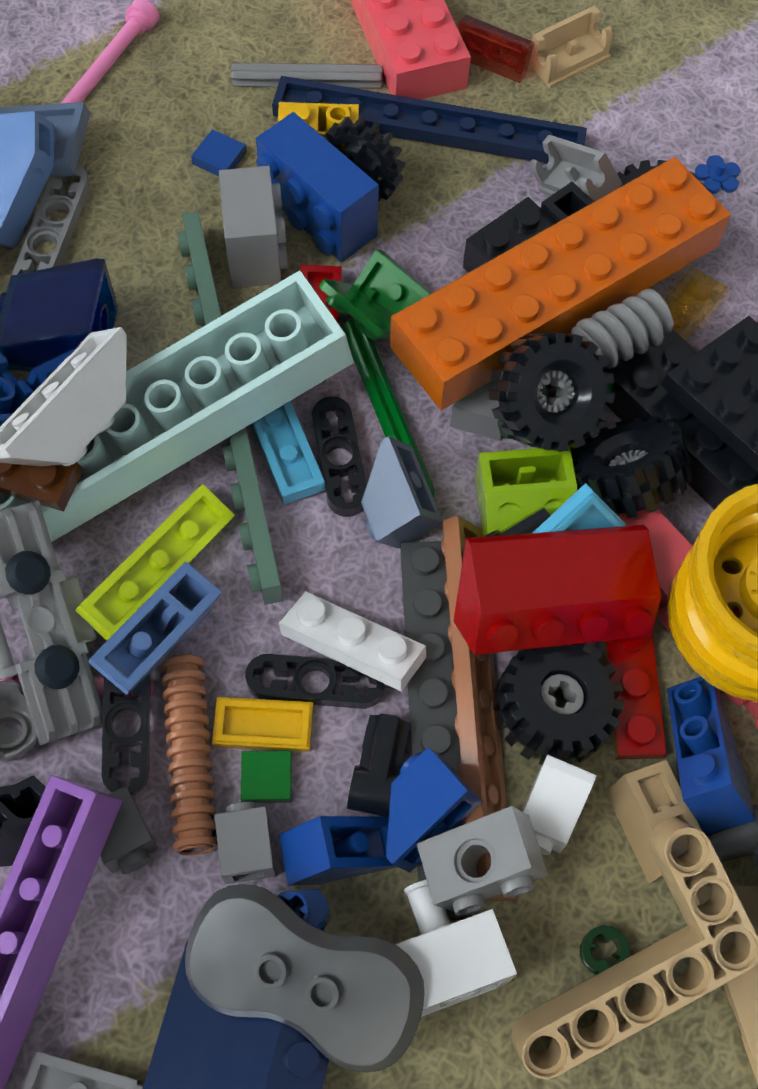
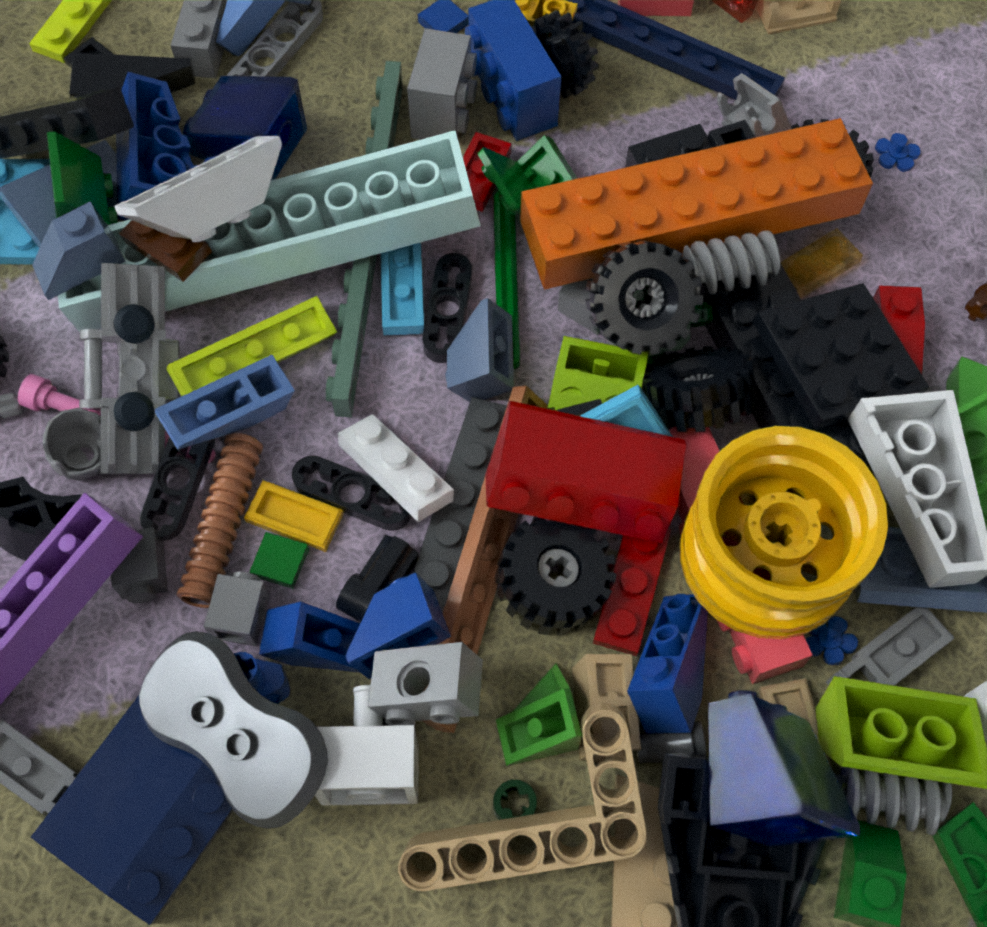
camera: 20 degrees right, 0 degrees up
white slope [522,755,597,855] -> none
none -> bright green slope [496,663,582,766]

